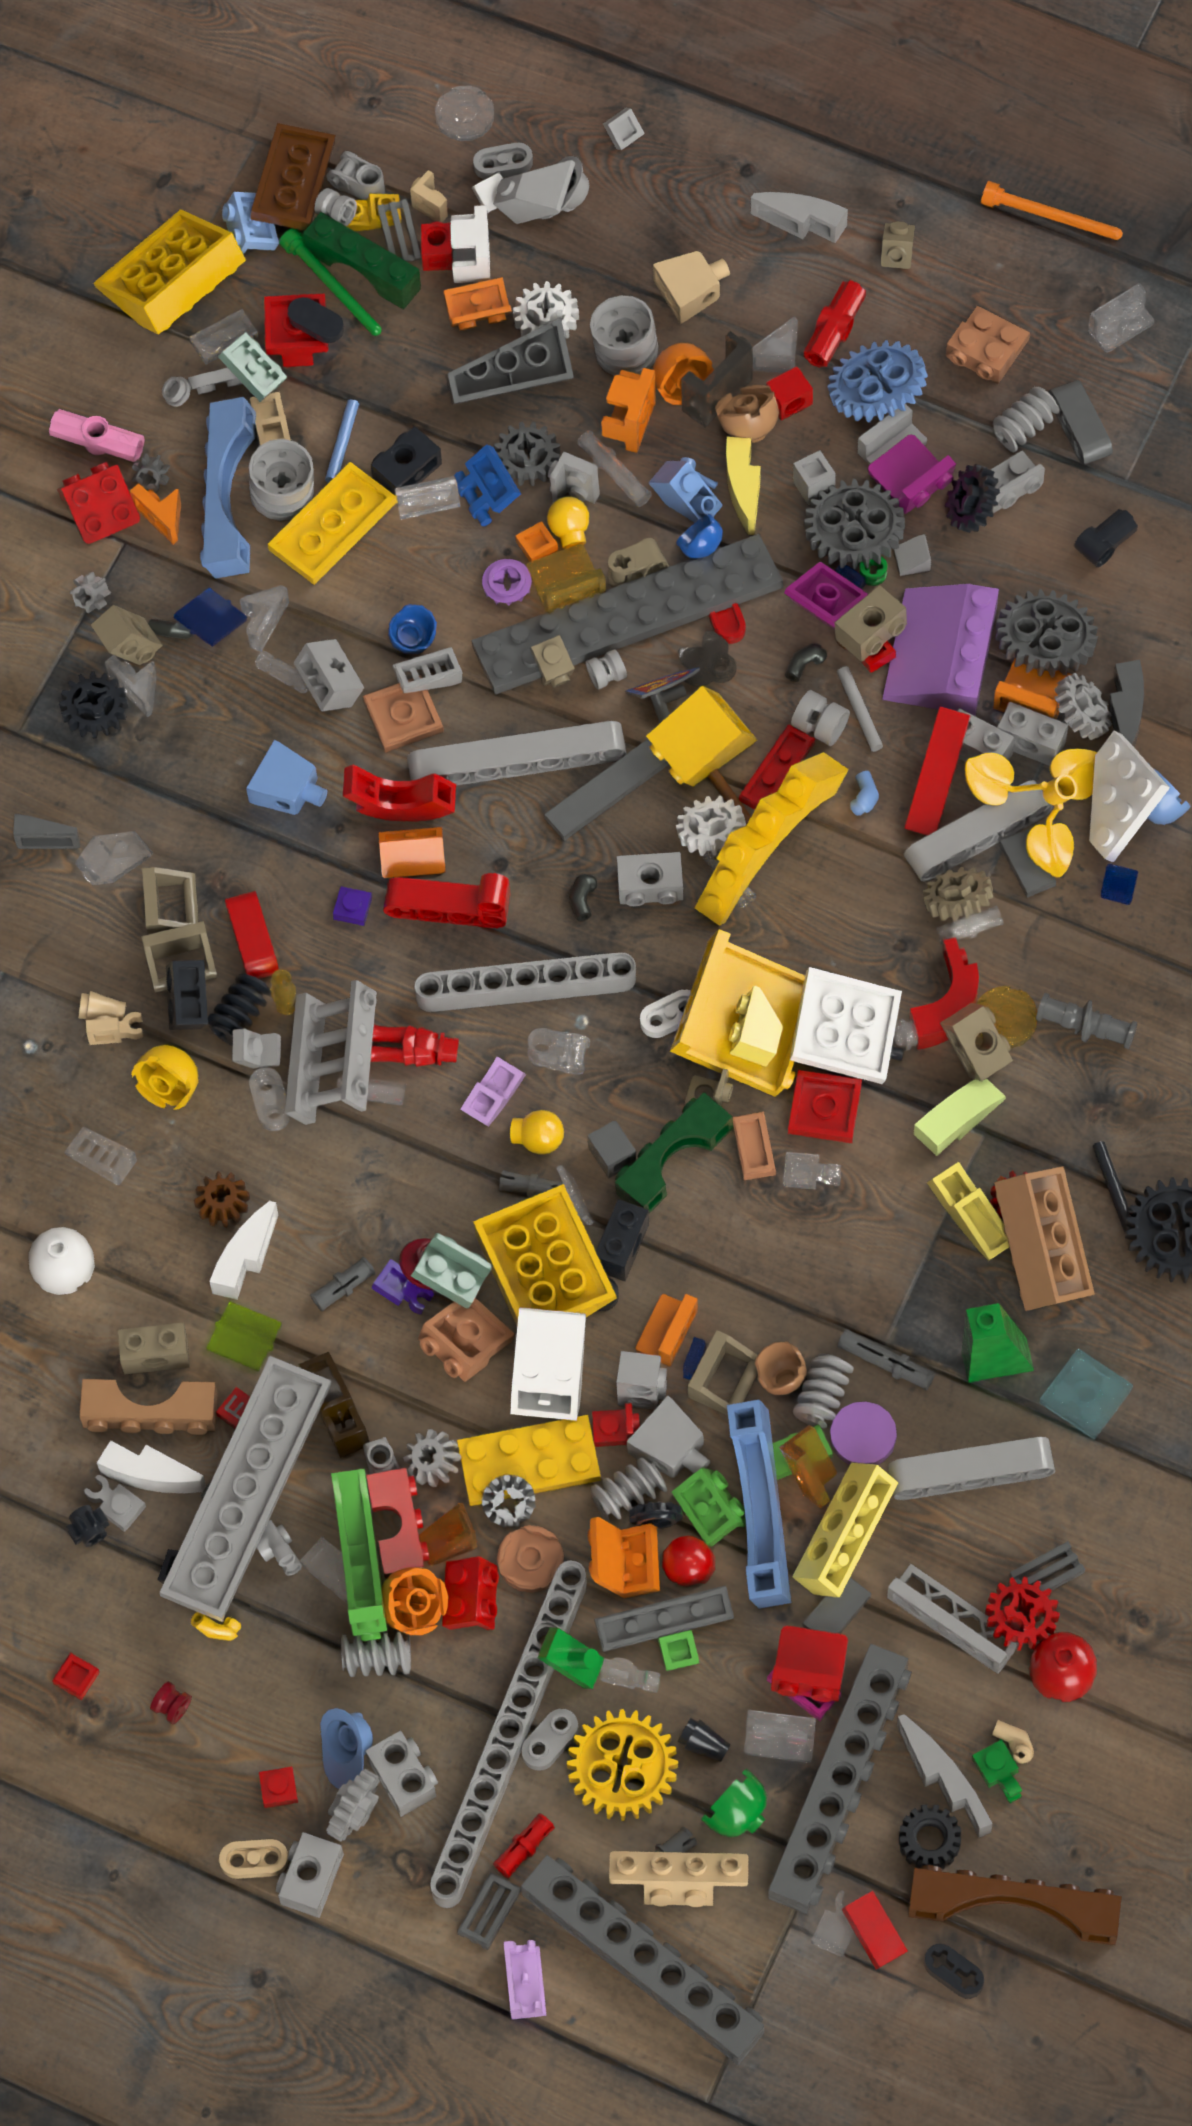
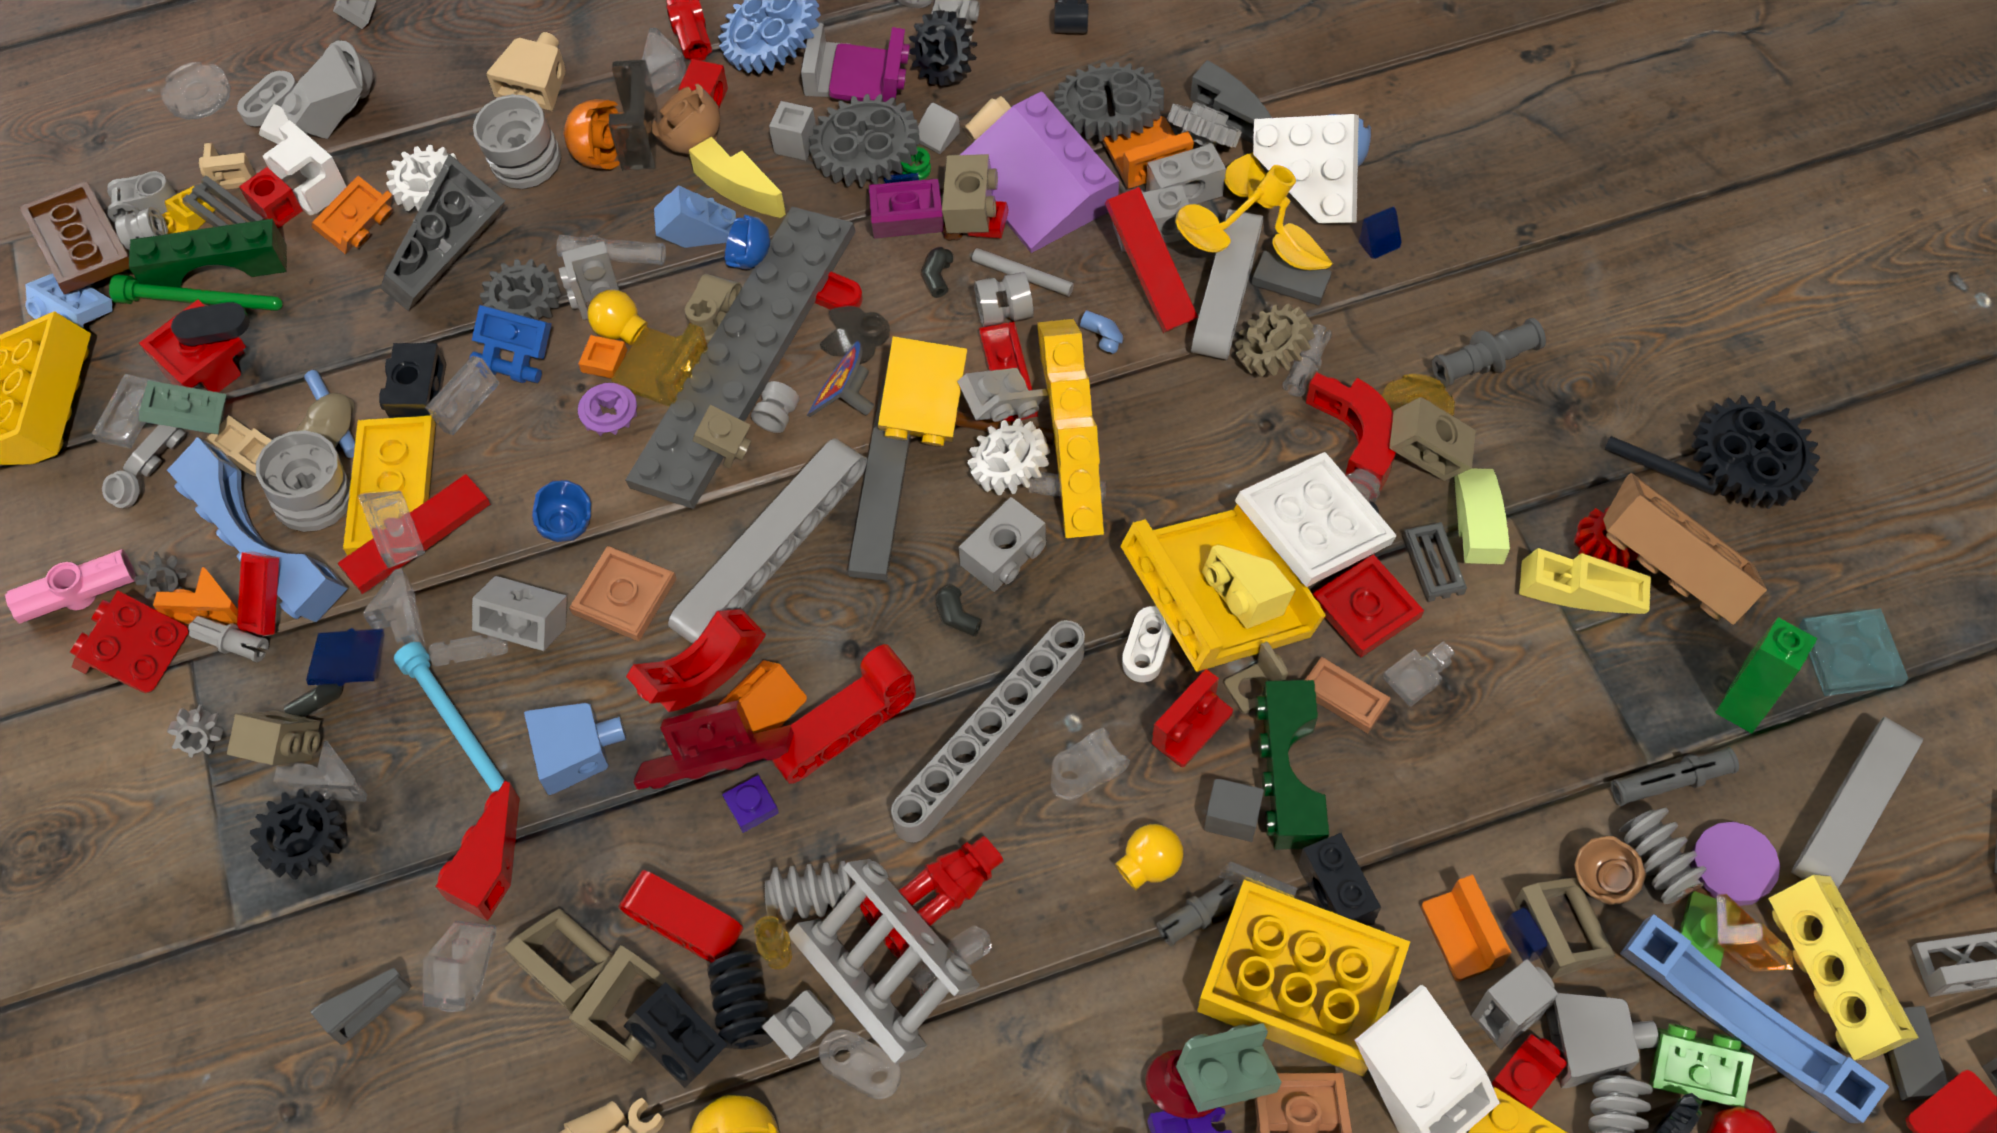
camera: 45 degrees left, 5 degrees down
light grey slope [393,647,463,693] -> none
lavender slope [460,1057,526,1127] -> none
orange panel [601,368,656,453] -> none
none -> light grey axle [188,616,269,663]
none -> red tile [237,551,279,636]
none -> dark tan arm [295,393,355,448]
none -> red tile [337,474,491,595]
none -> clear slope [358,491,425,568]
none -> medium azure piece [394,642,505,792]
none -> red slope [435,781,520,921]
none -> dark red bracket [633,700,794,790]
none -> light grey piece [765,861,854,922]
none -> light grey bracket [957,368,1049,422]
none -> tan cone [963,96,1011,142]
none -> red bracket [1152,669,1233,767]
none -> dark grey tile [1403,522,1467,602]

